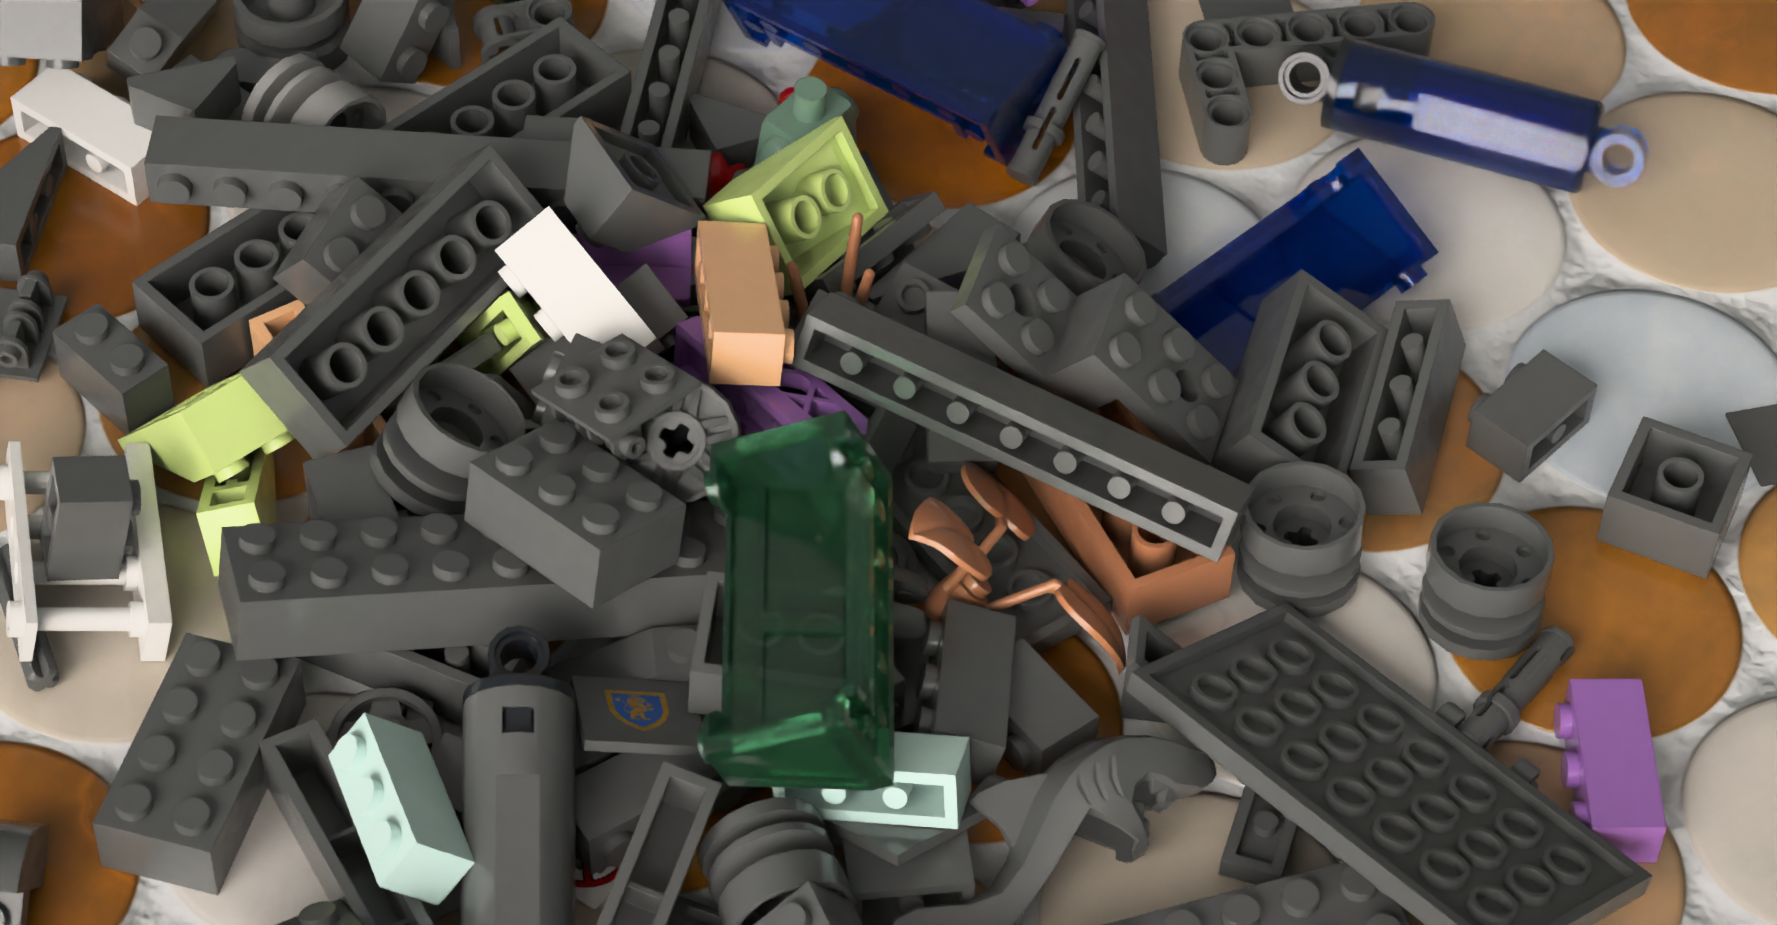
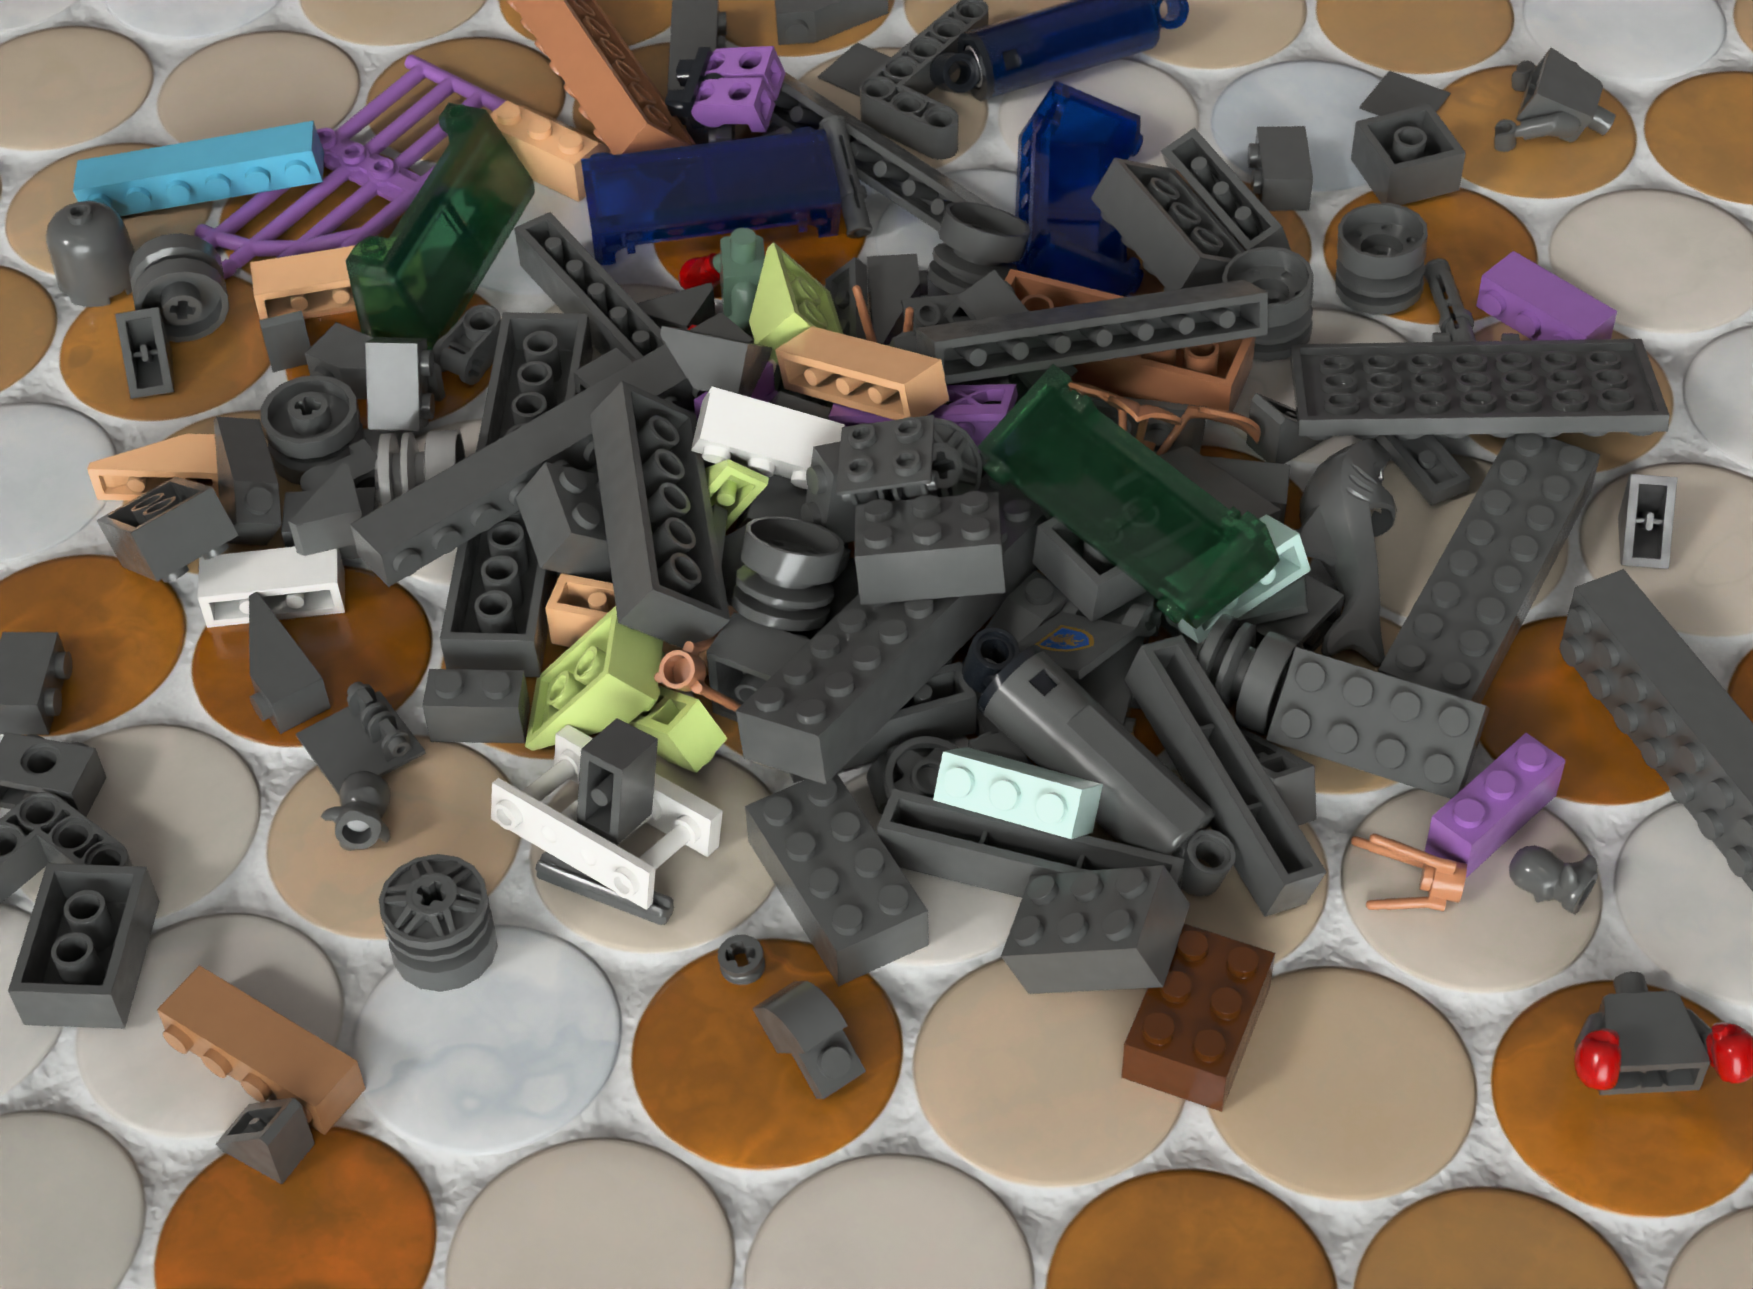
camera: 40 degrees left, 0 degrees up
dark grey bracket [950,223,1239,465] -> none
none -> nougat plant [654,637,742,712]
none -> dark grey bush [718,935,765,985]

